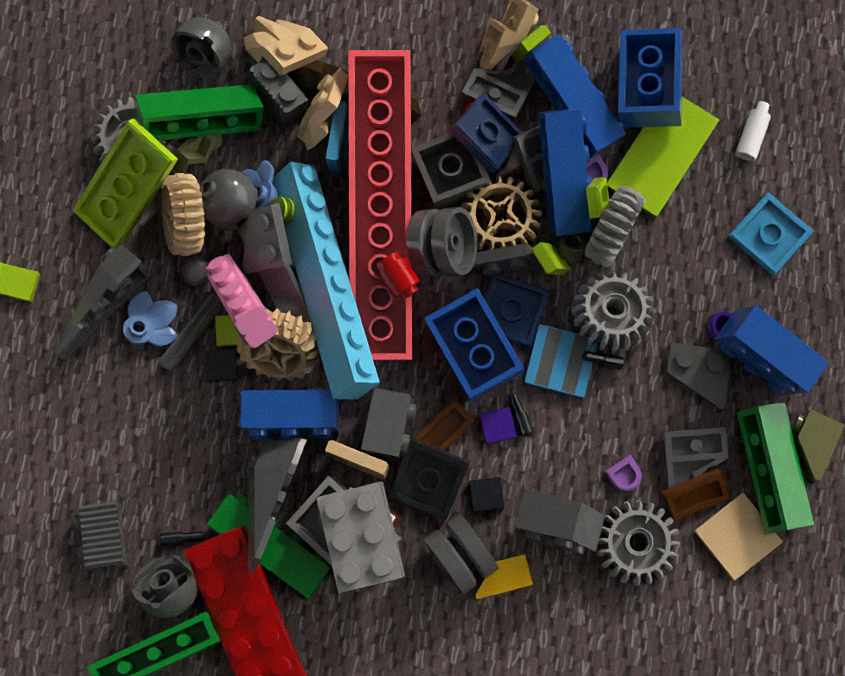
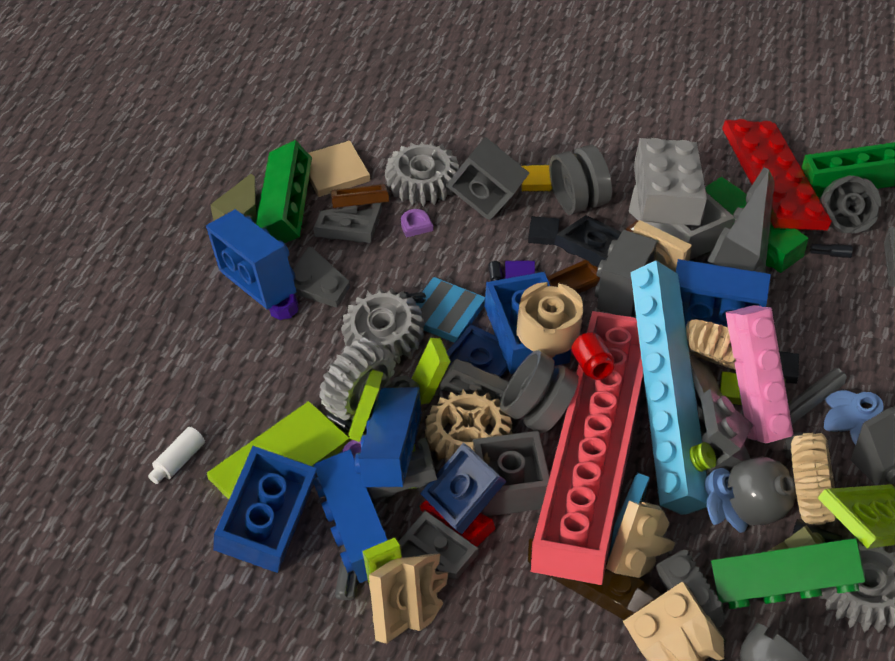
camera: 165 degrees left, 30 degrees down
dark azure tile [728,192,814,277] -> none
none -> tan brick [516,282,583,358]

